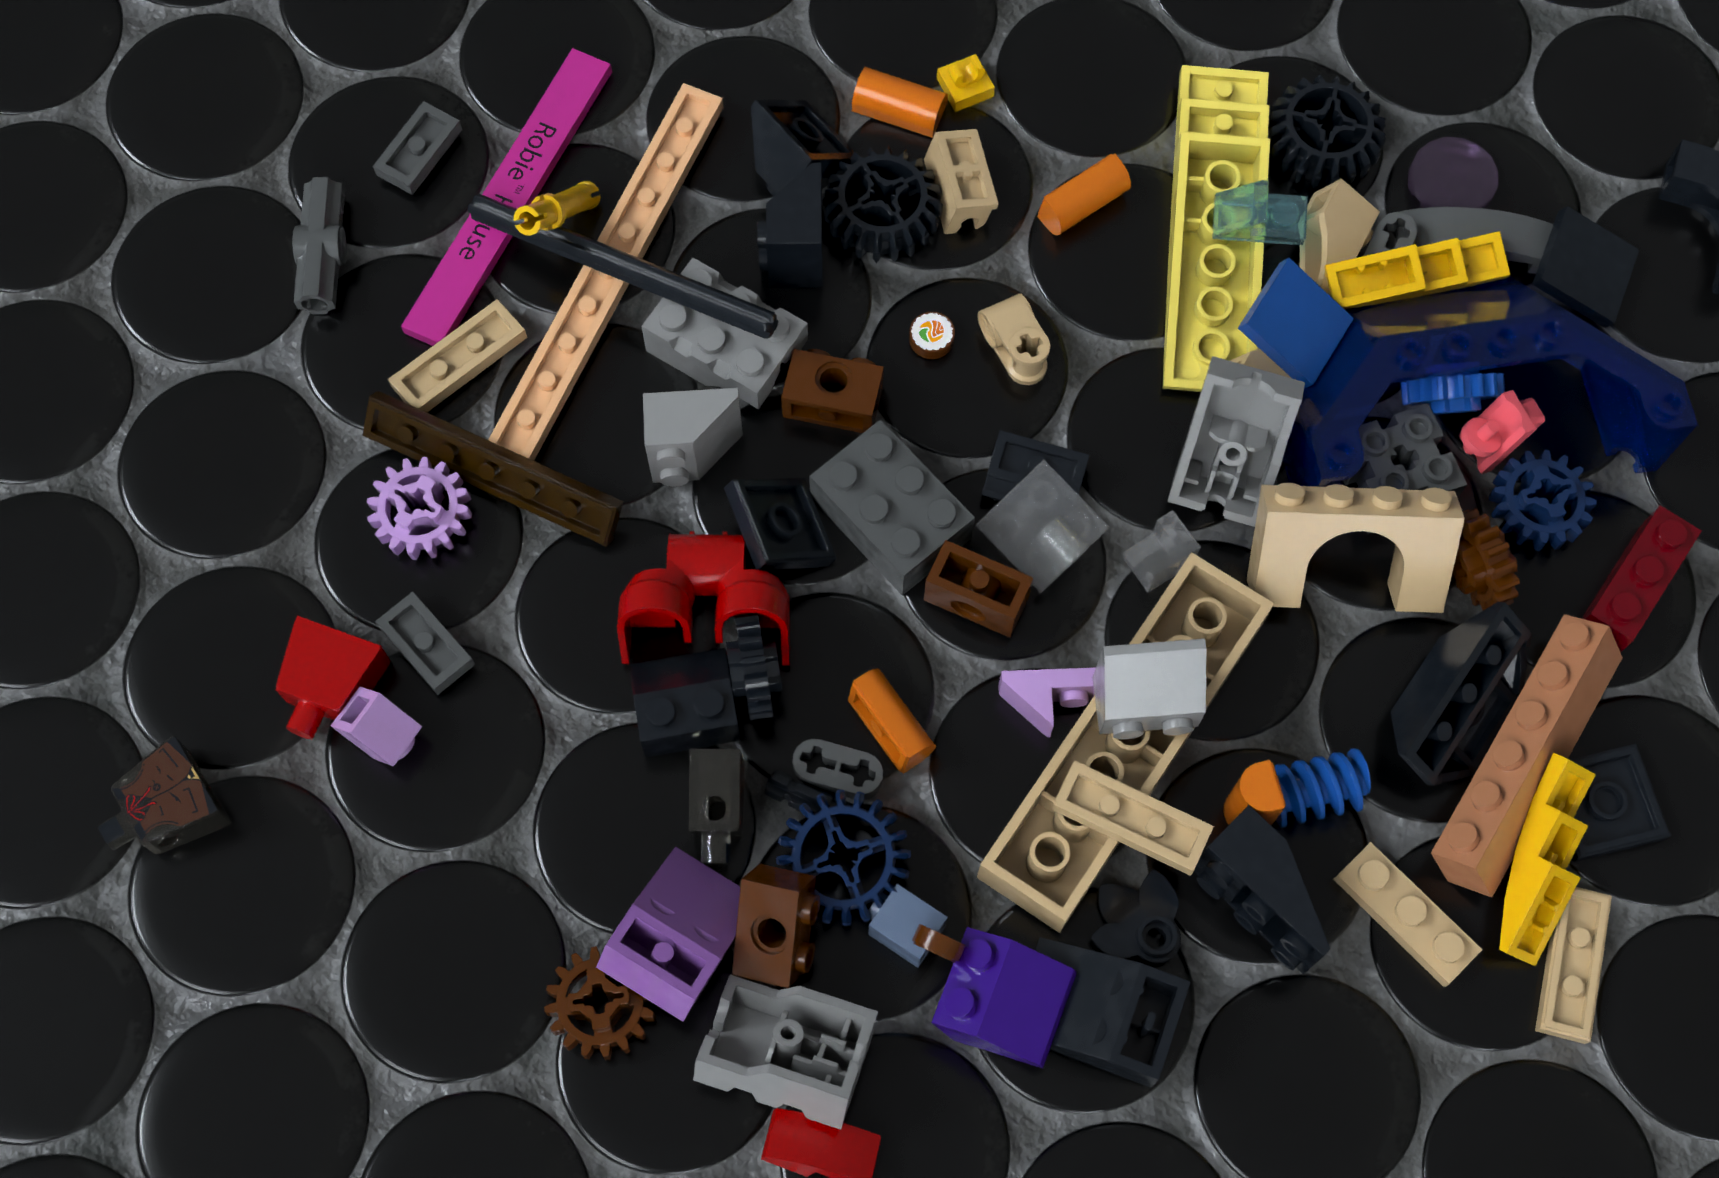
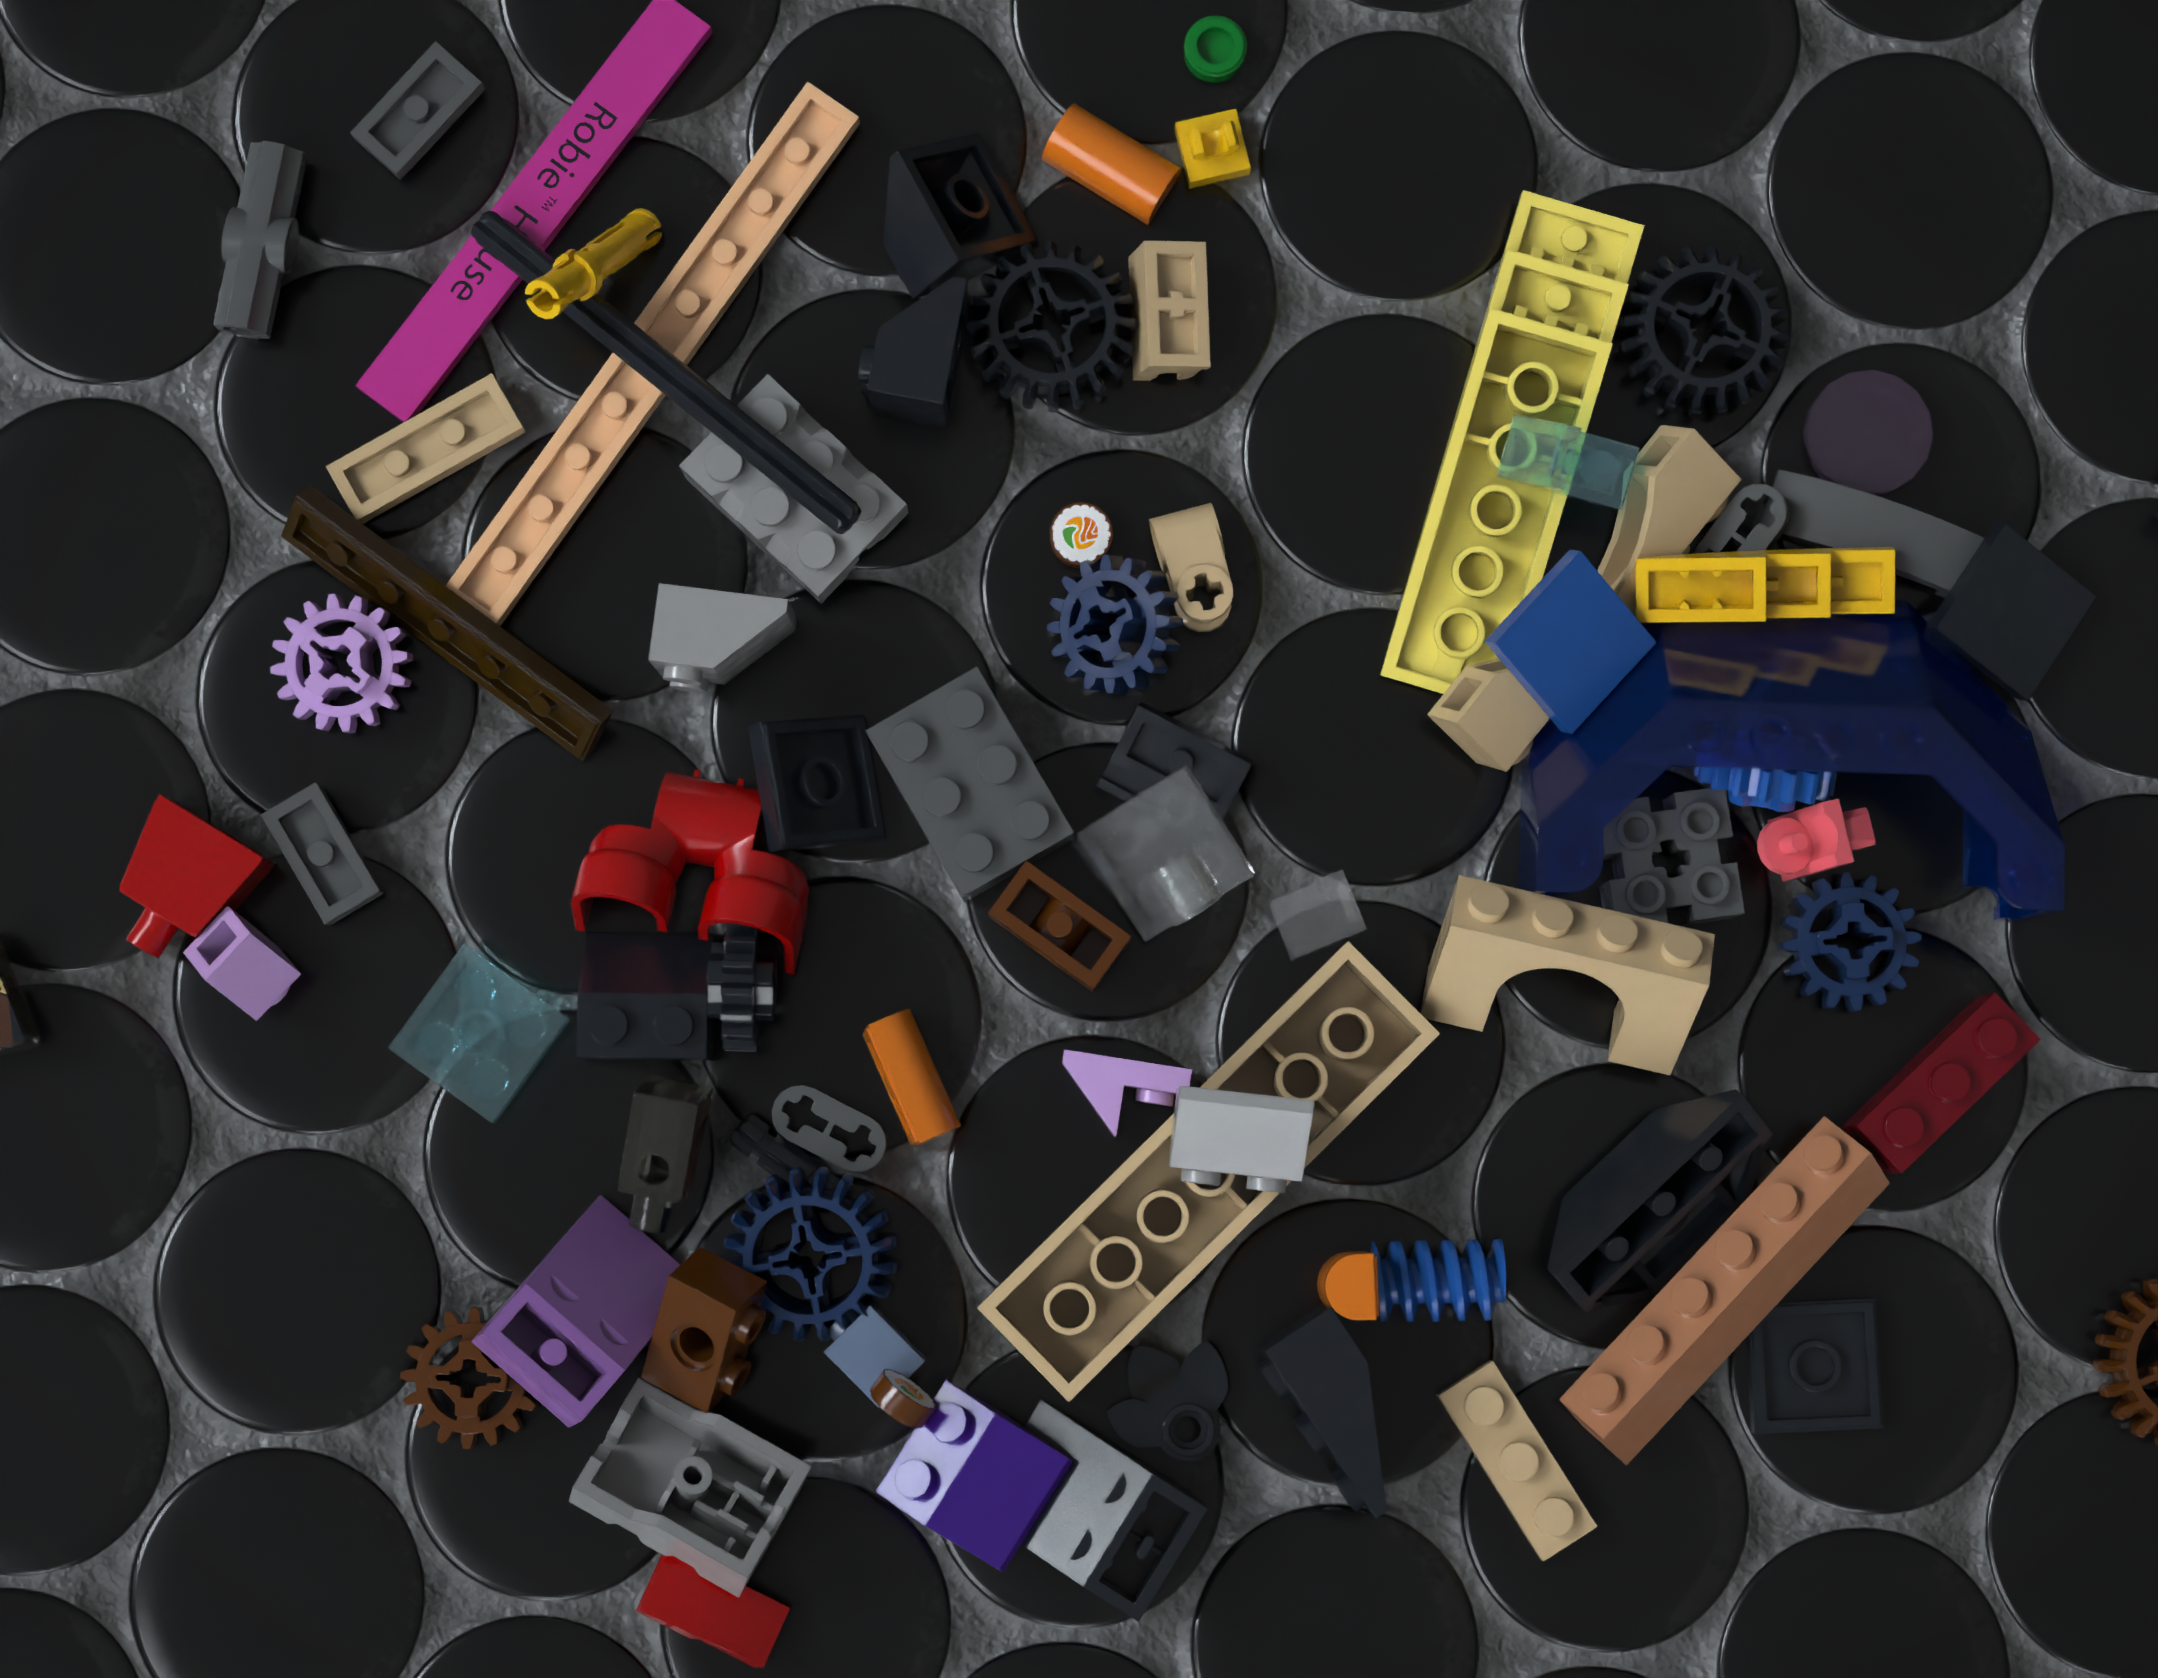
camera: 10 degrees right, 15 degrees up
reddish brown brick [781,349,884,433] -> none
orange brick [1037,154,1131,235] -> none
tan plate [1052,760,1214,876] -> none
light grey piece [1167,356,1305,527] -> none
reddish brown gear [1452,508,1520,611] -> none
yellow slope [1499,752,1596,966] -> none
tan tile [1535,887,1612,1044] -> none
none -> clear light blue plate [388,944,570,1123]
none -> dark blue gear [1047,555,1183,694]
none -> green tile [1184,16,1247,83]

